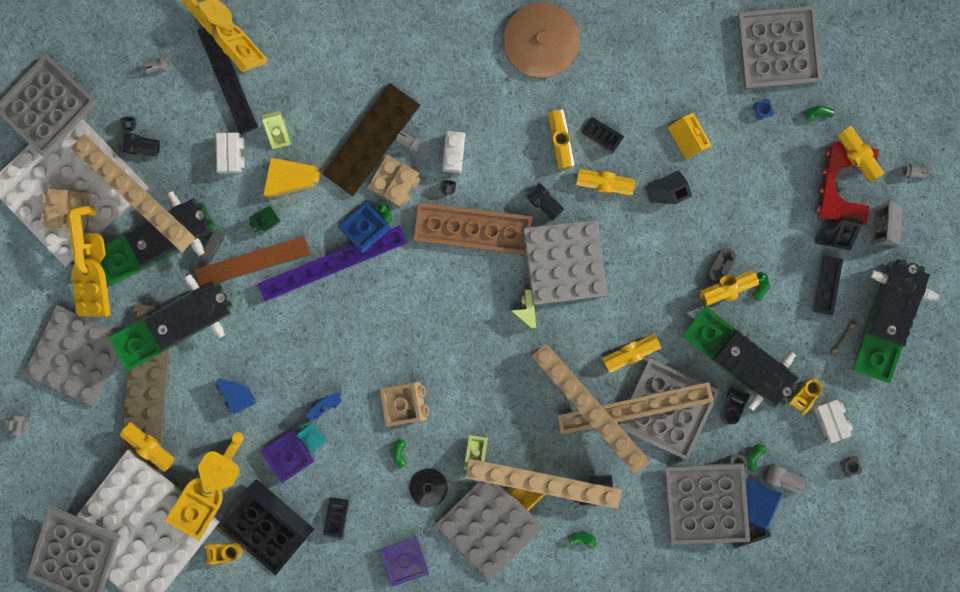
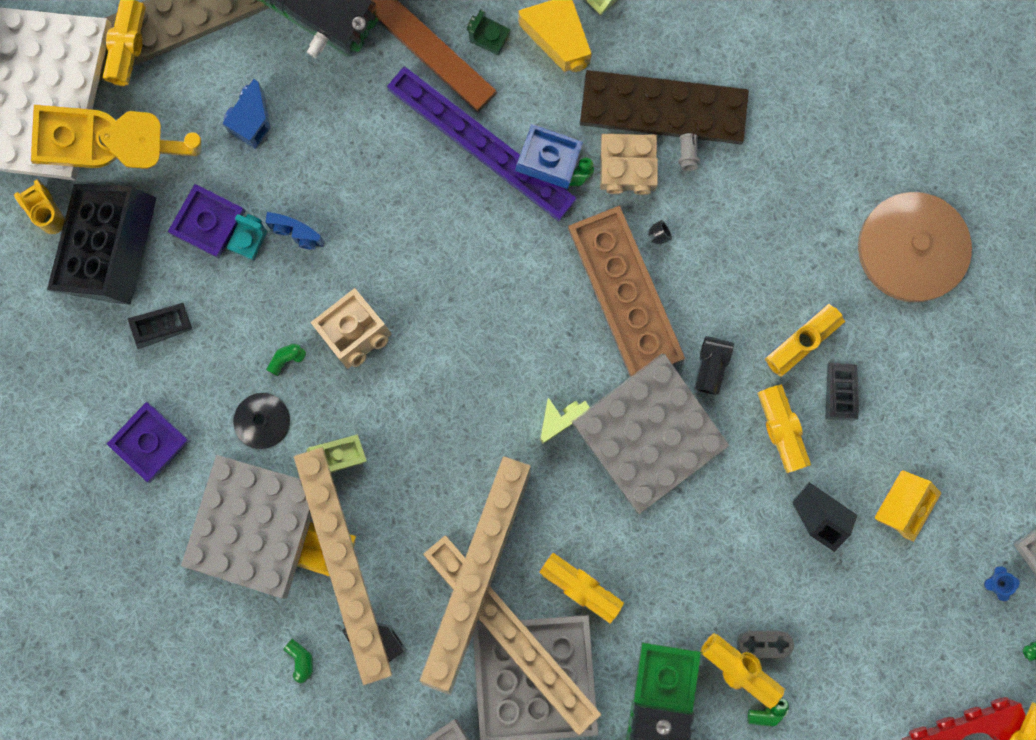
camera: 55 degrees right, 5 degrees down
white brick [442,131,465,174] -> none

